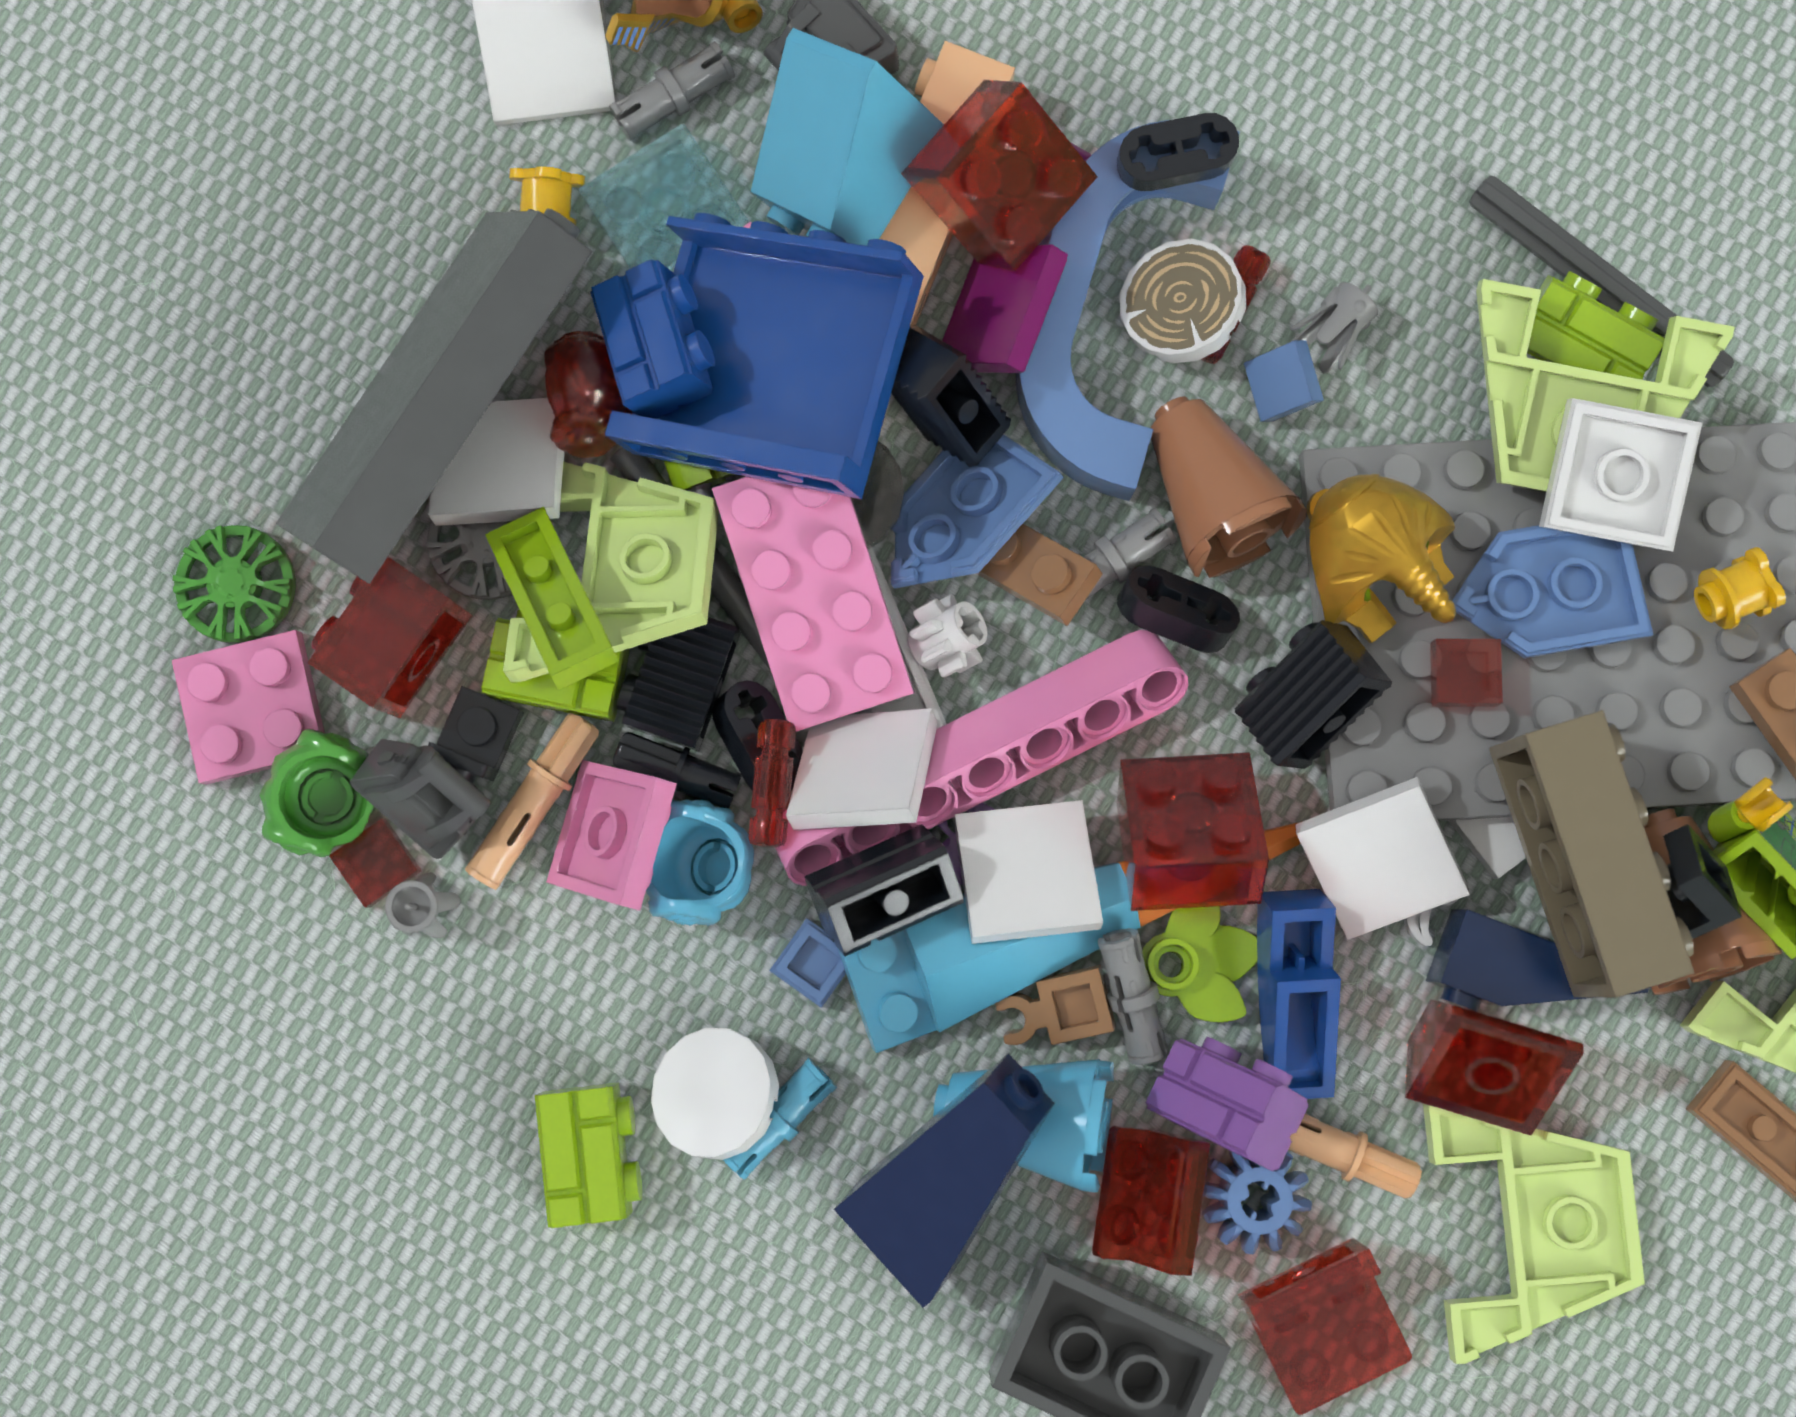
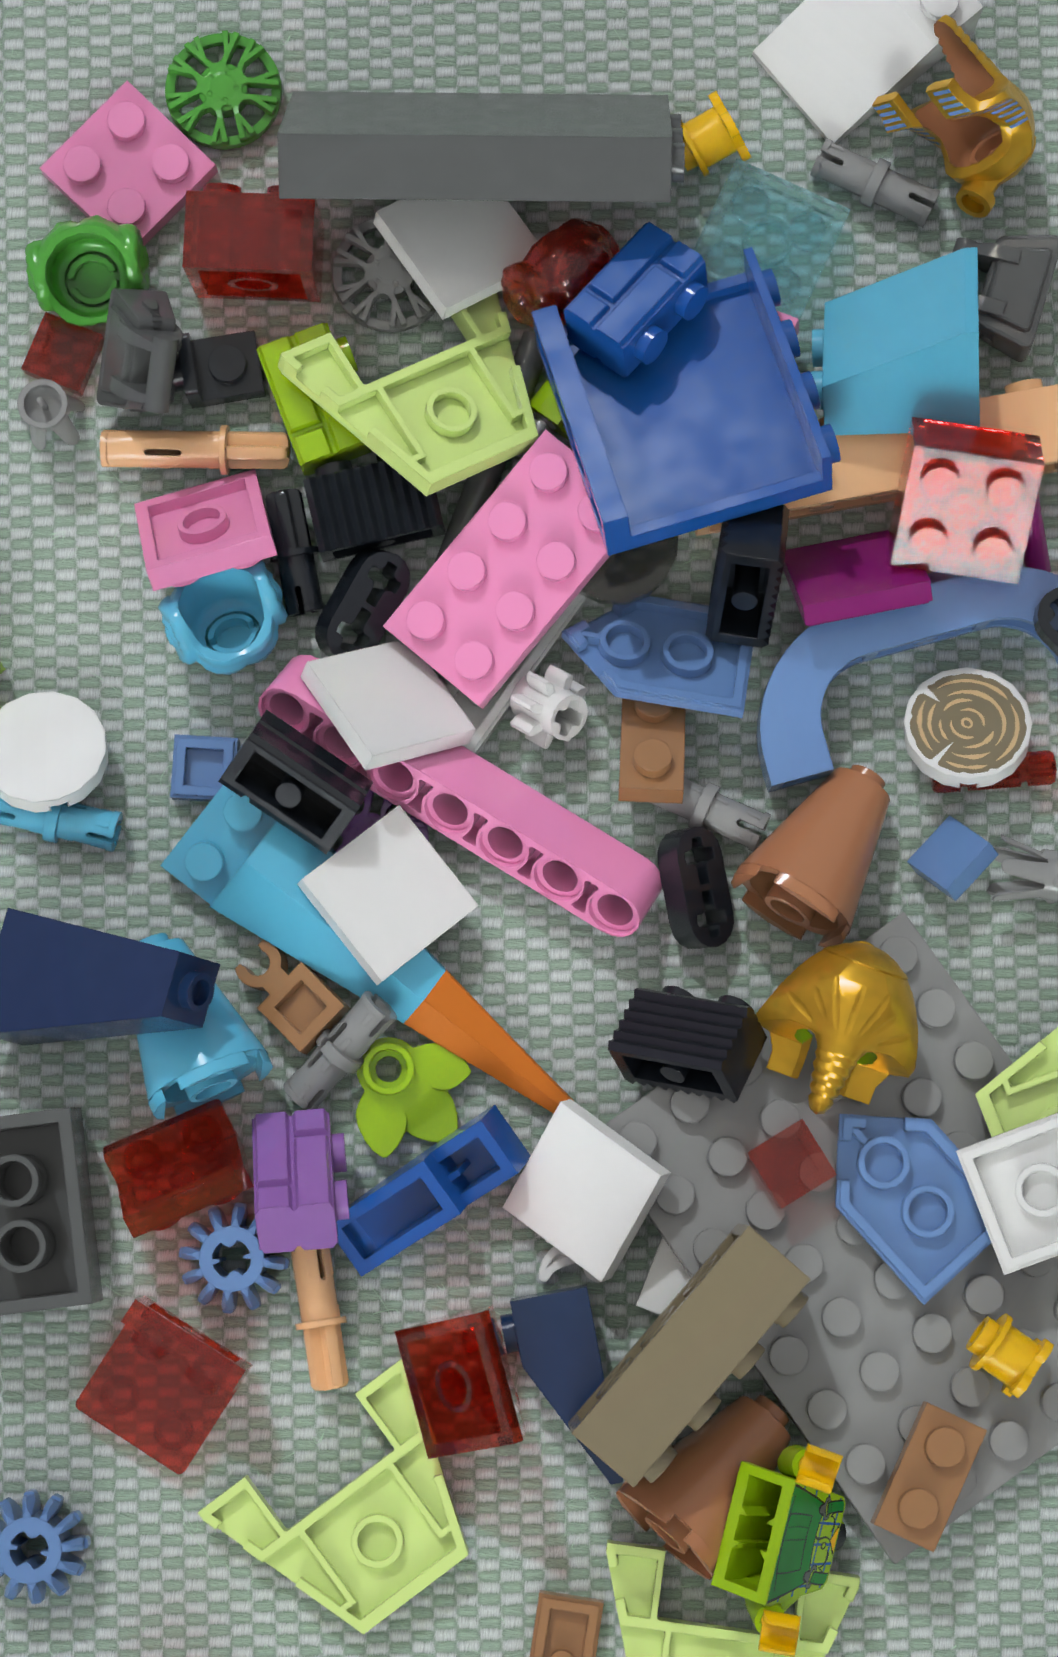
camera: 65 degrees right, 0 degrees up
lime plate [485,506,619,690] -> none
clear red axle [748,719,796,848] -> none
clear red brick [1117,752,1269,911] -> none
black bracket [1663,824,1742,939] -> none

